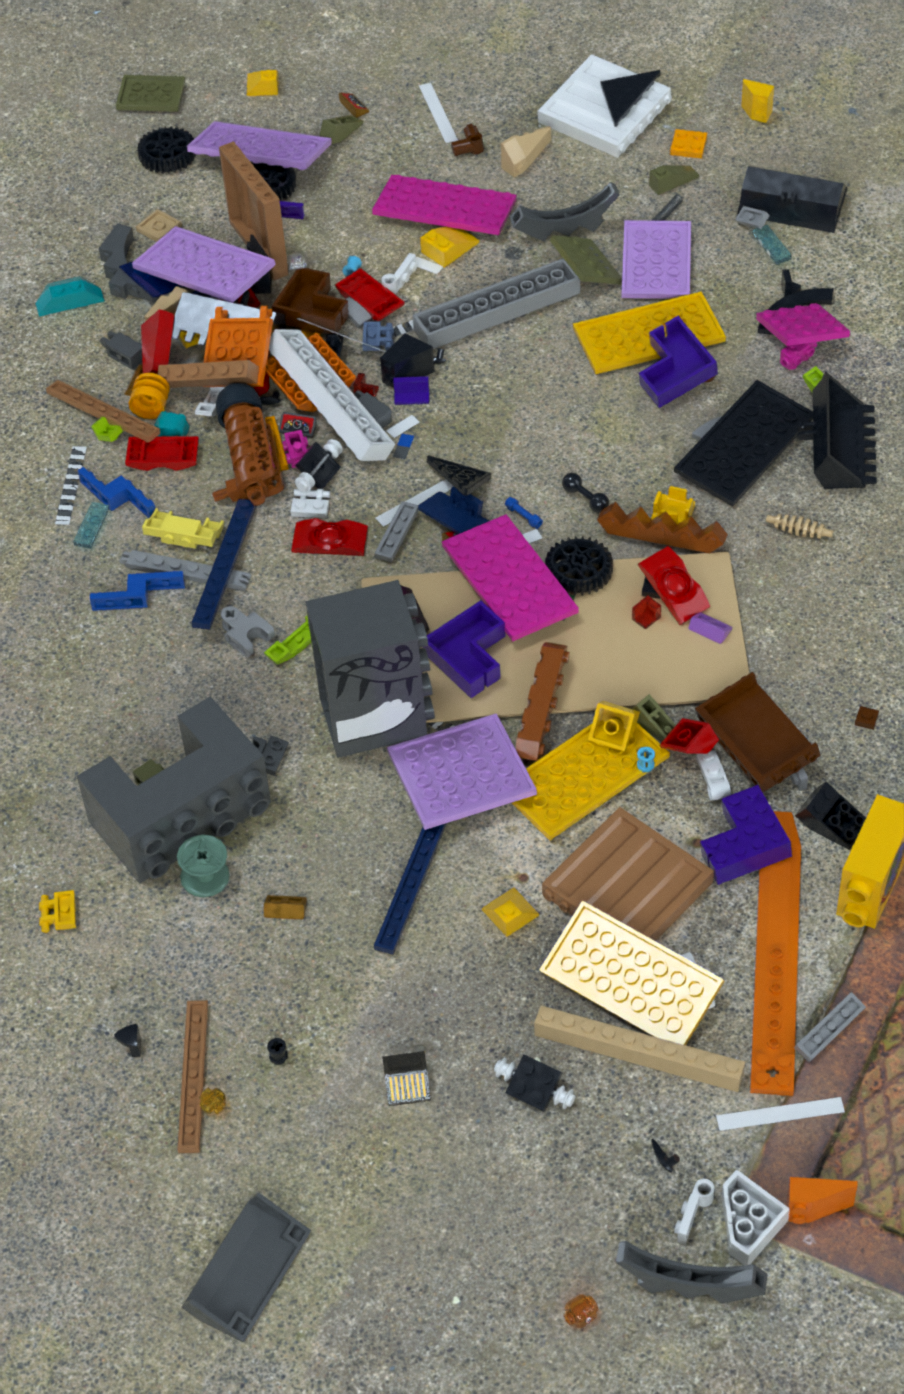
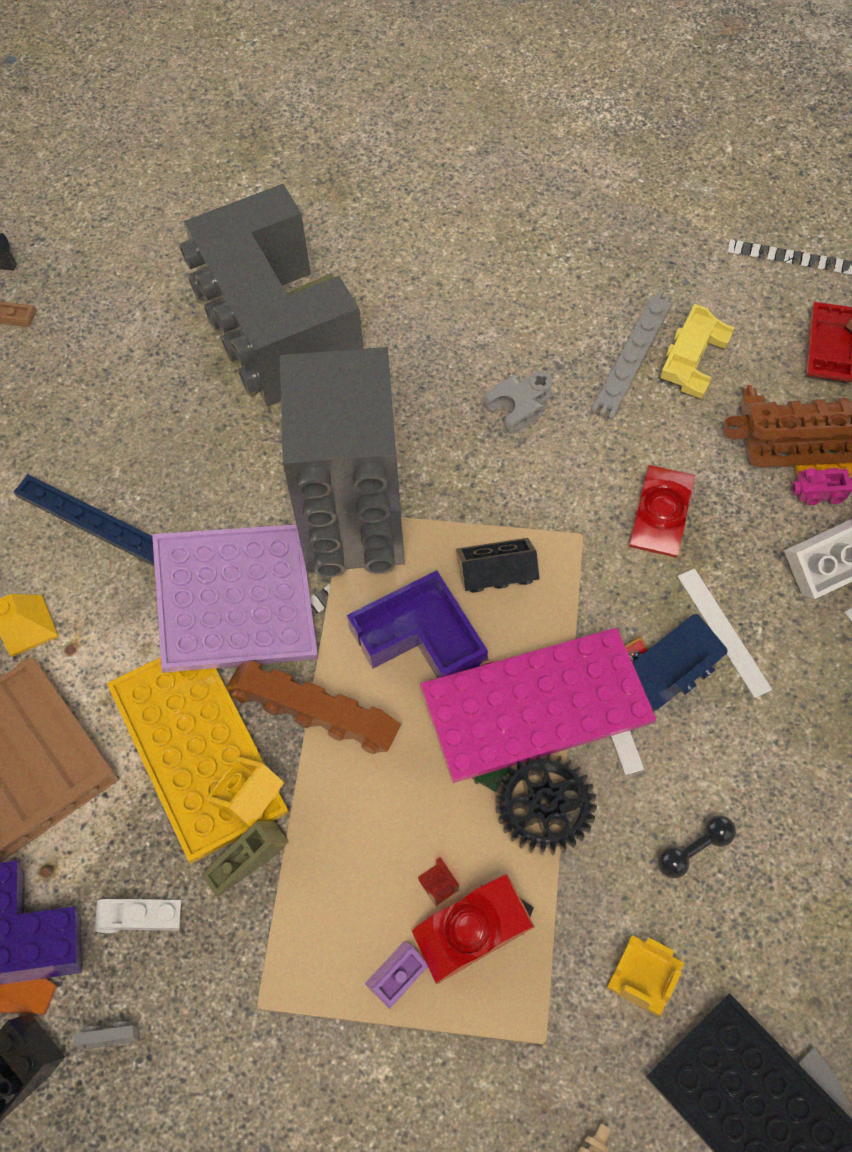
camera: 100 degrees right, 10 degrees up
yellow plate [39,890,76,933] -> none
clear light blue plate [73,502,109,549] -> none
blue bracket [78,467,156,518] -> none
blue bracket [90,571,185,611] -> none
sand green piece [177,834,230,897] -> none
dark blue plate [192,499,256,630] -> none
lime slope [264,616,311,664] -> none
pearl gold slope [264,895,307,920] -> none
white plate [291,489,330,518] -> none
black plate [295,439,343,492] -> none
light grey plate [374,501,419,563] -> none
sticker [393,434,414,459] -> none
black tile [426,455,492,496] -> none
blue bar [505,497,543,529] -> none
dark orange brick [597,501,728,553] -> none
medium azure bush [637,747,655,773] -> none
red slope [659,718,719,754] -> none
reddish brown panel [695,672,821,793] -> none

